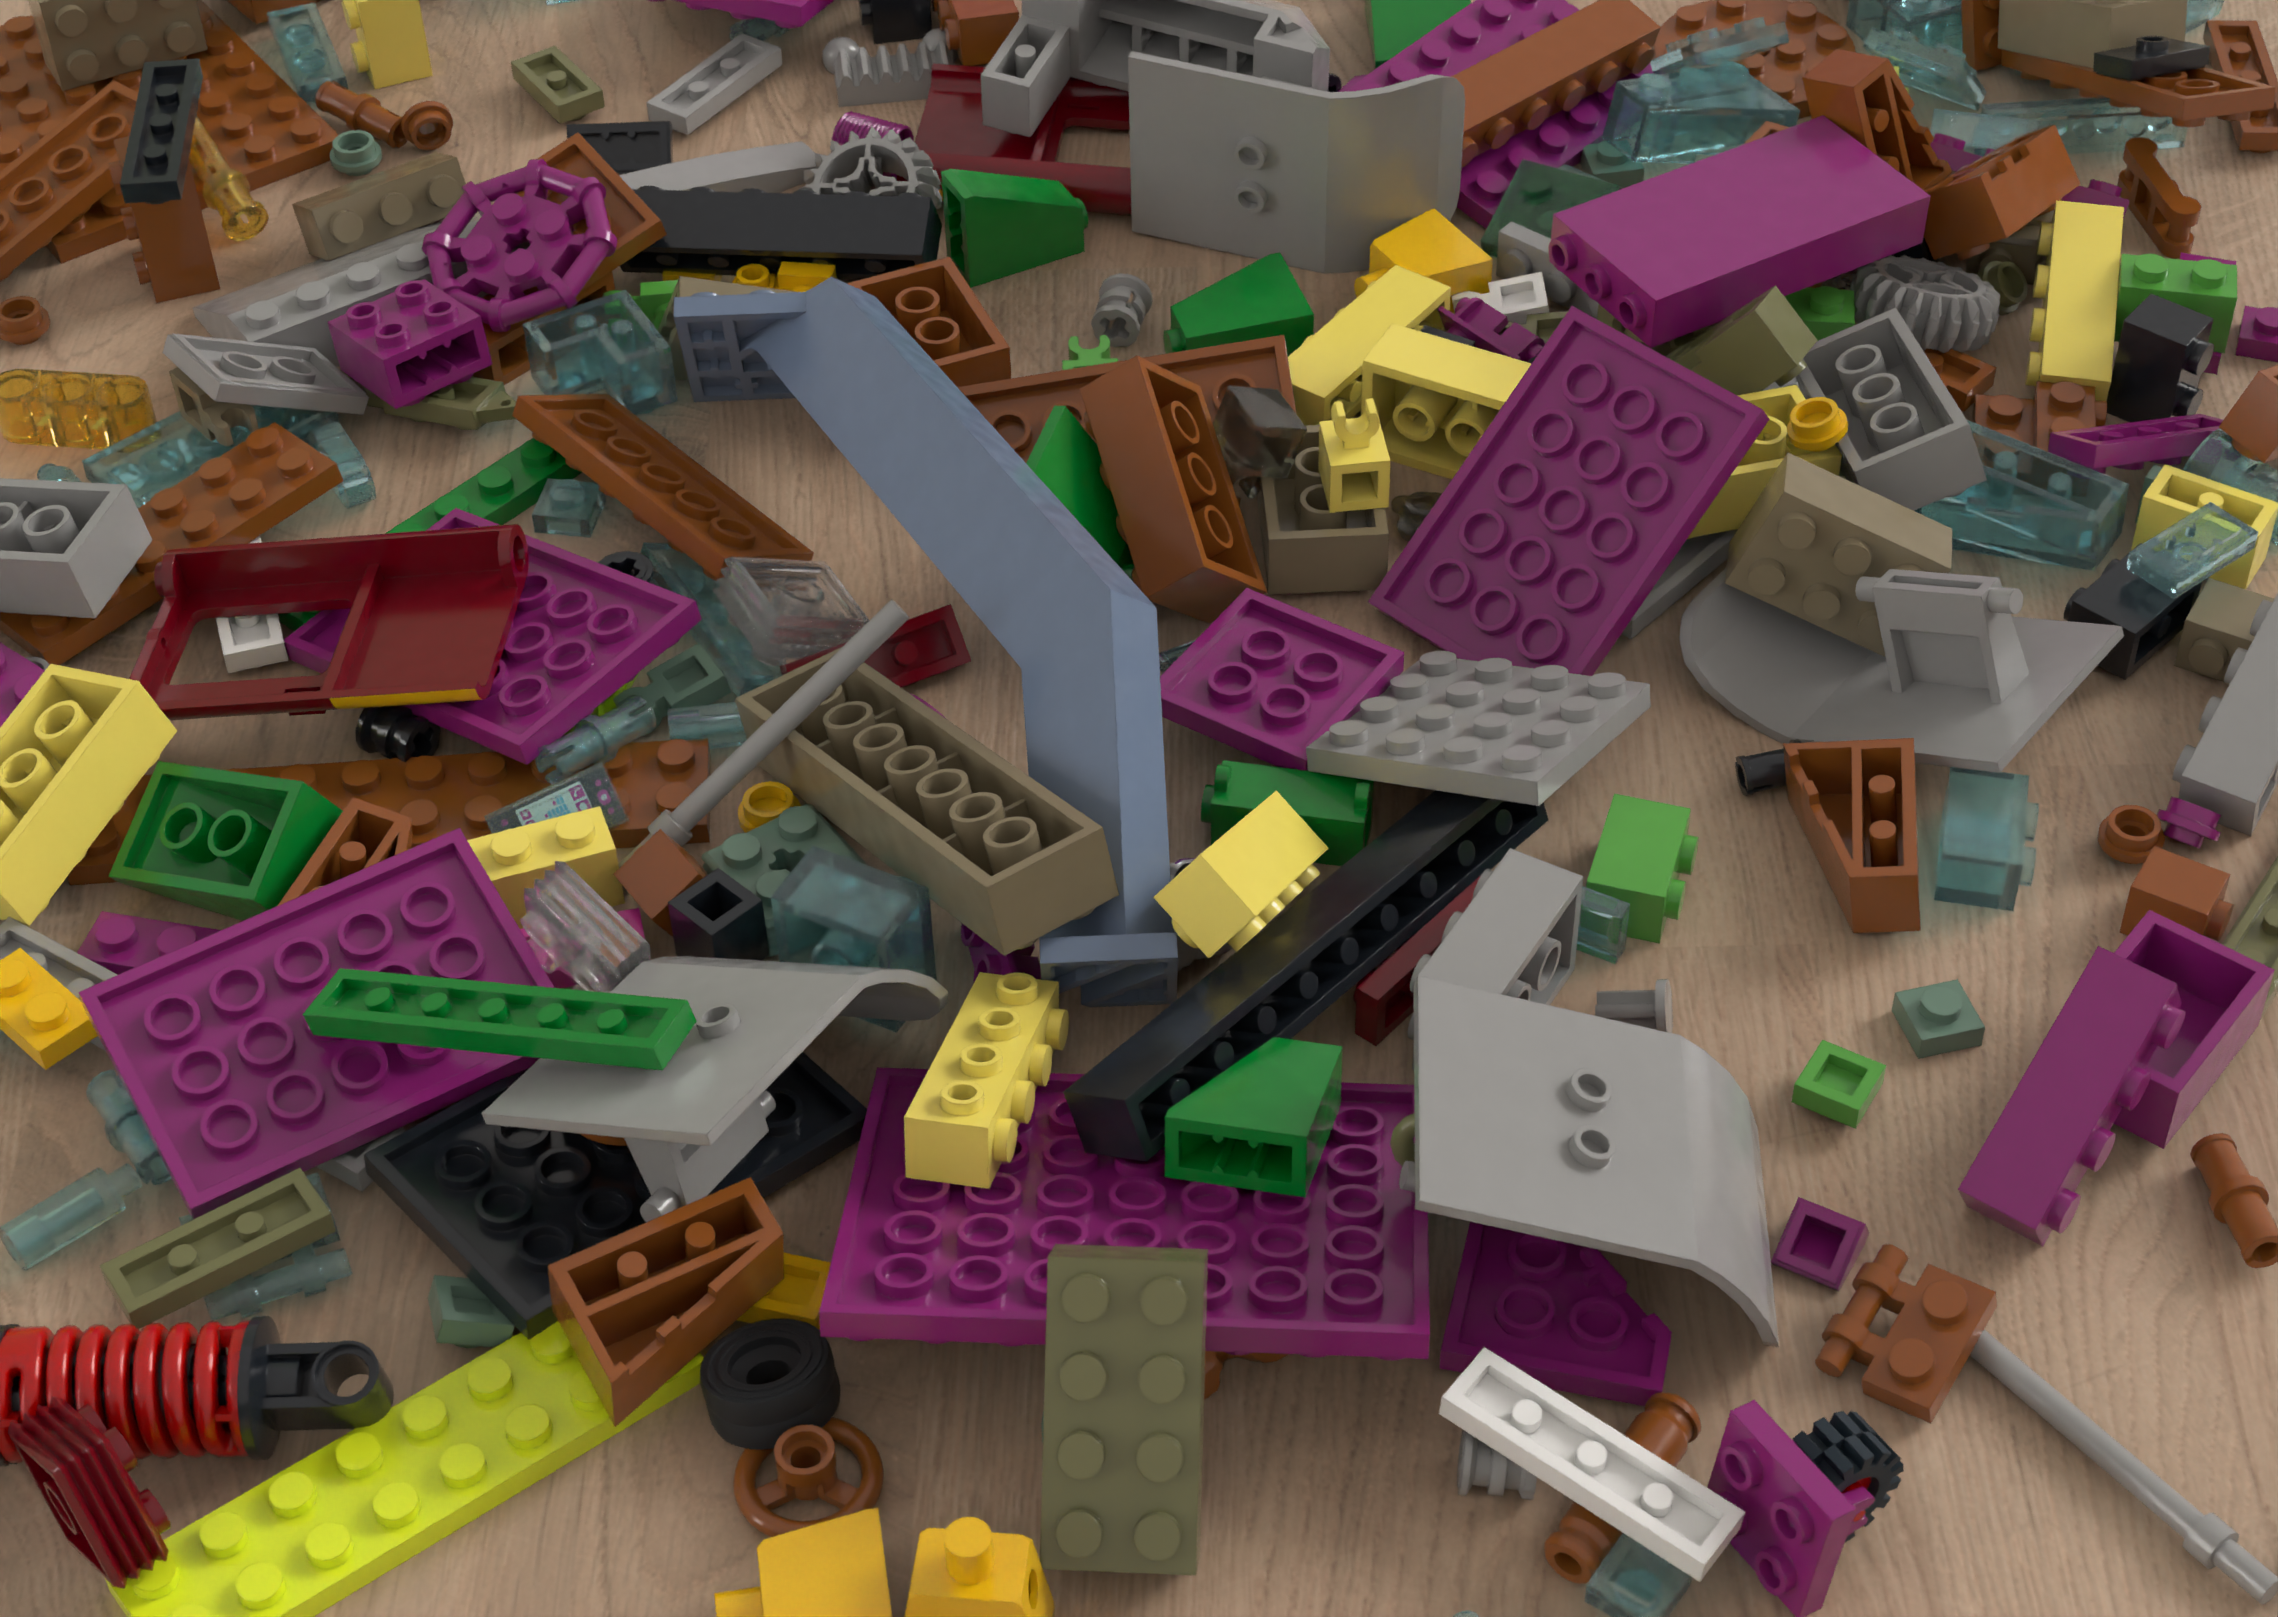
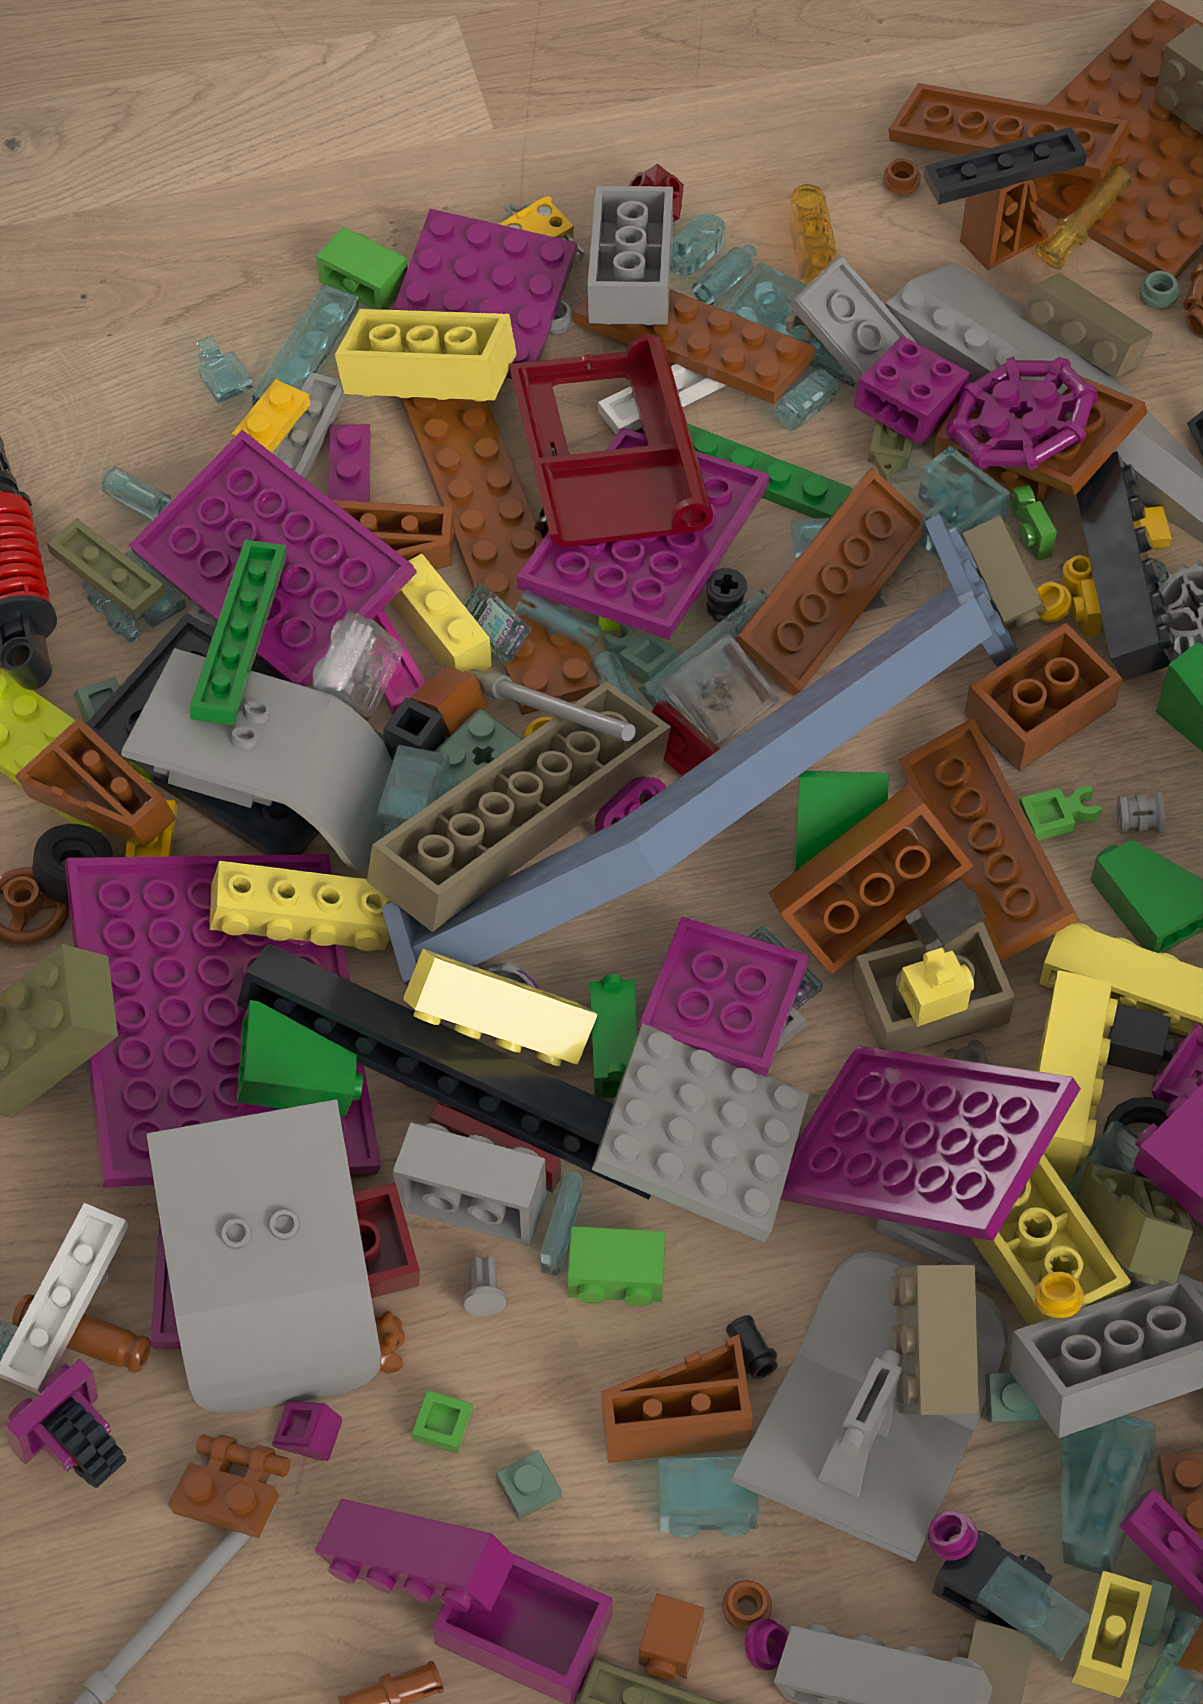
camera: 75 degrees right, 15 degrees up
green slope [109,761,343,921] -> none
none -> magenta plate [928,1510,978,1561]

